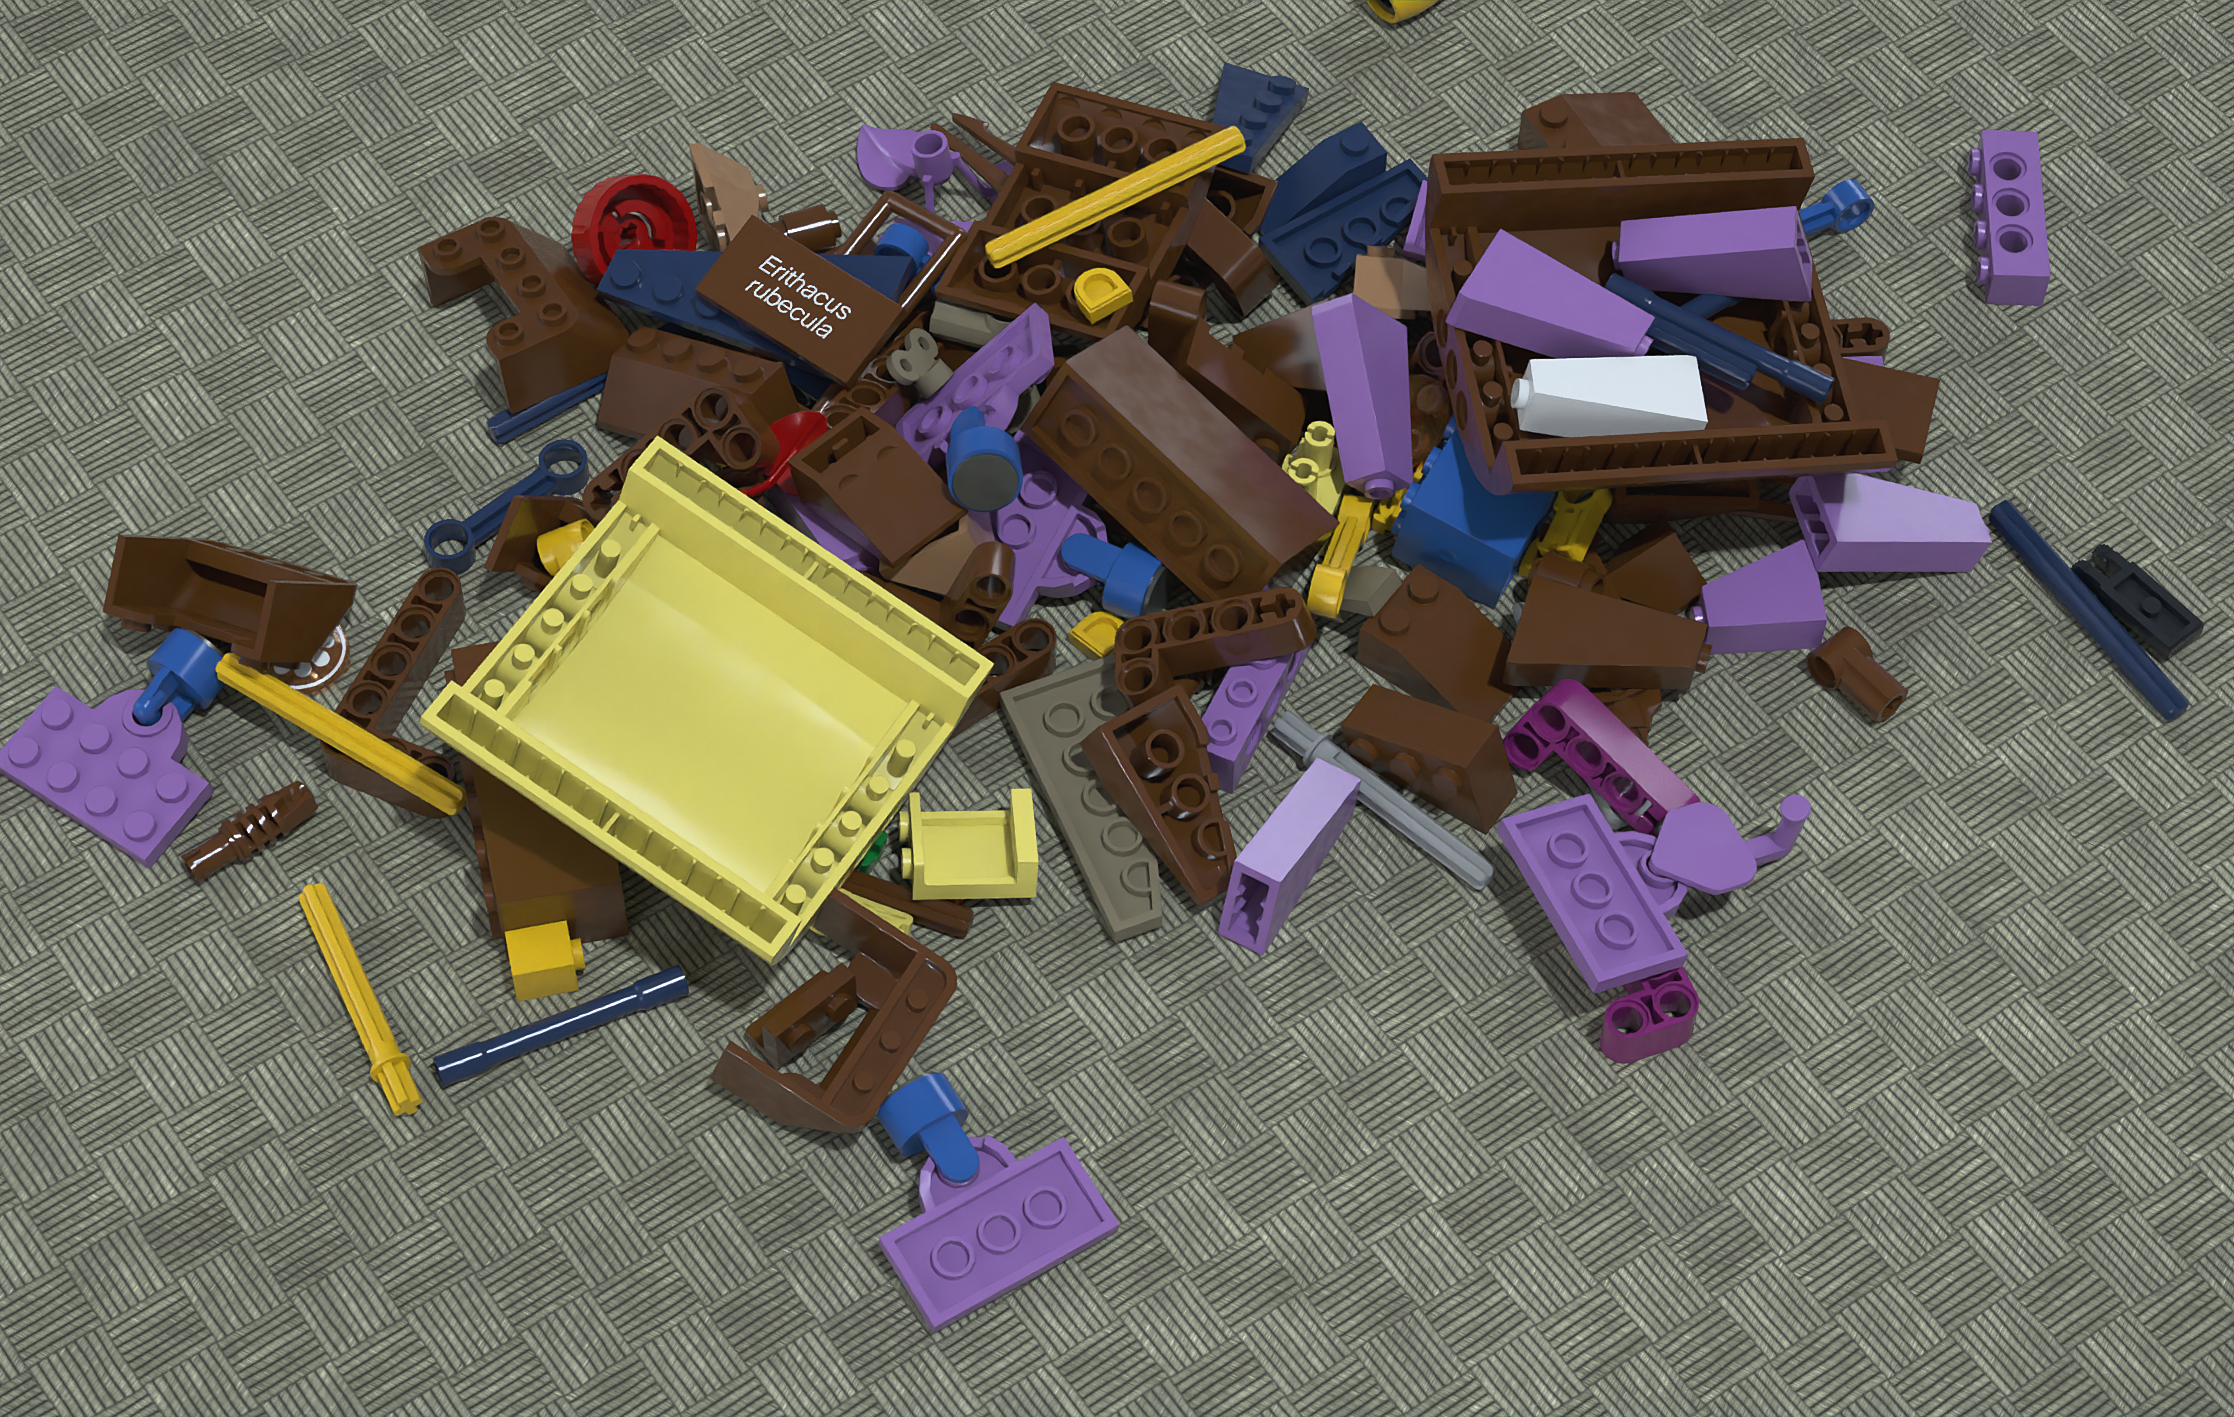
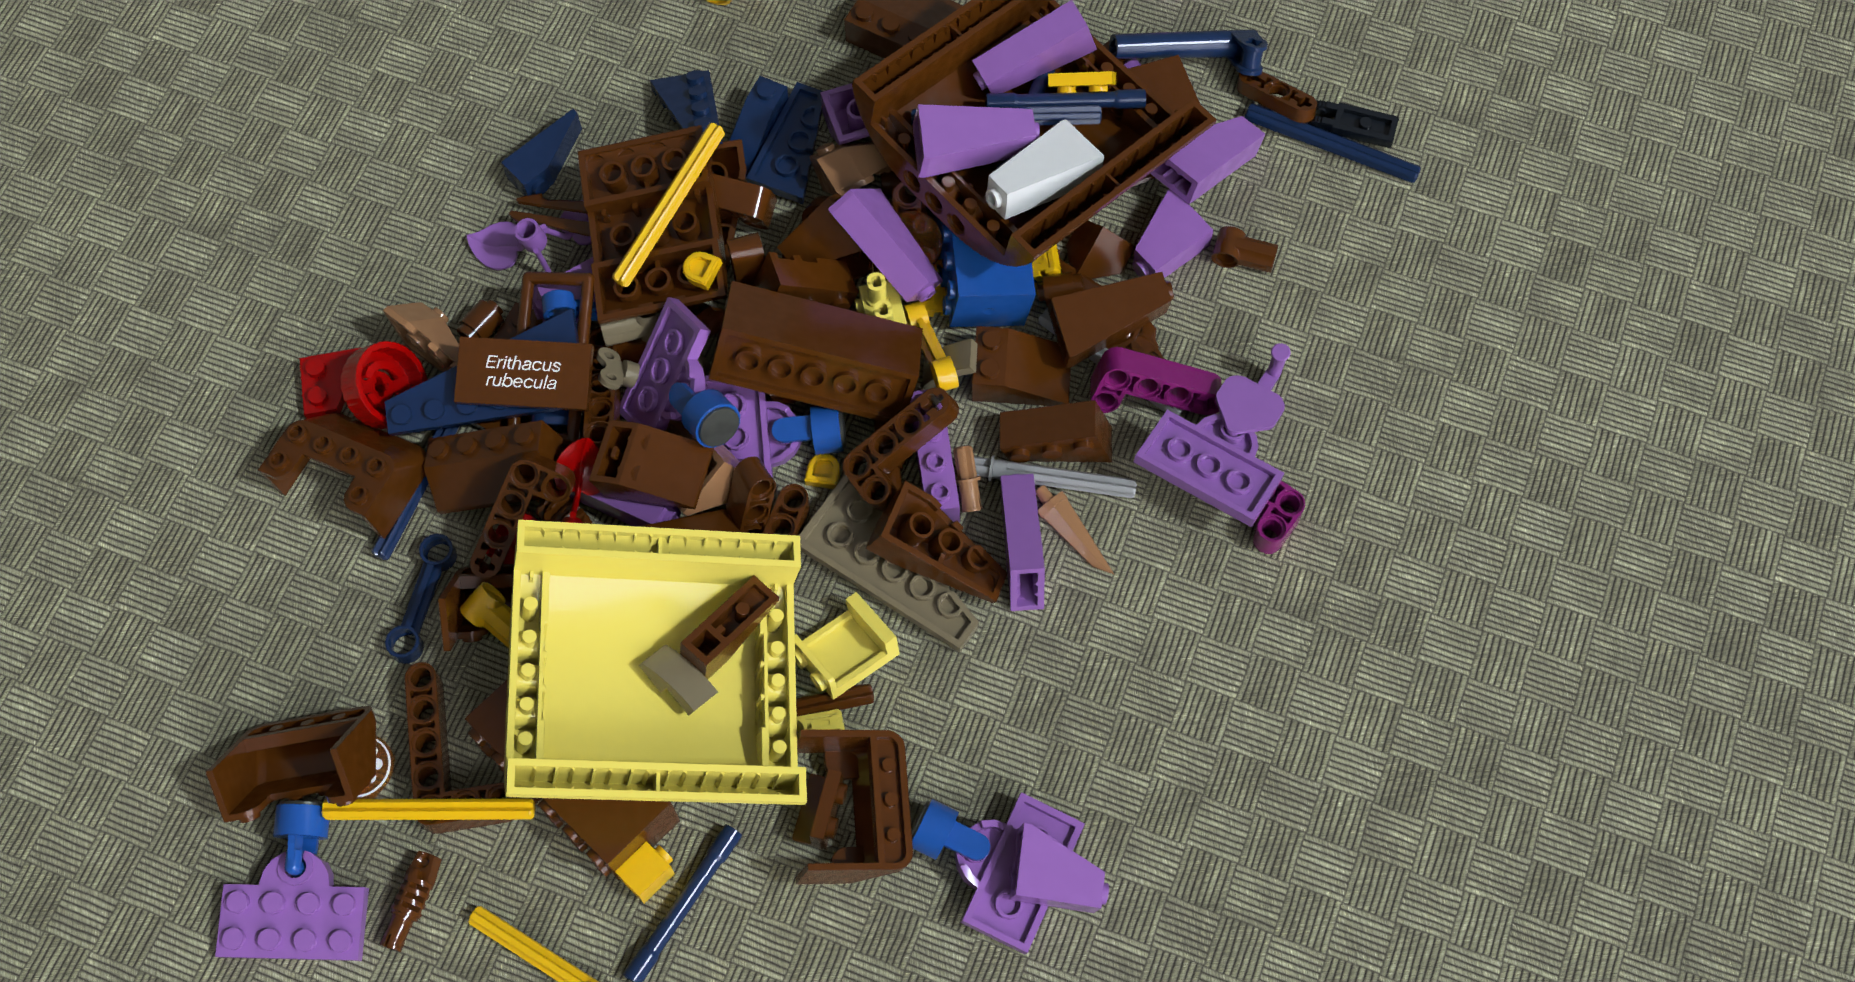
camera: 30 degrees left, 10 degrees up
none -> red wing [299,347,361,419]
none -> dark blue slope [501,109,582,196]
none -> dark tan slope [639,645,718,716]
none -> reddish brown slope [680,575,779,679]
none -> medium nougat axle [953,445,983,512]
none -> medium lavender slope [1009,823,1109,913]
none -> medium nougat bar [1036,485,1115,575]
none -> yellow wing [1048,71,1116,93]
none -> dark blue axle [1109,29,1268,76]
none -> reddish brown beam [1237,71,1317,123]

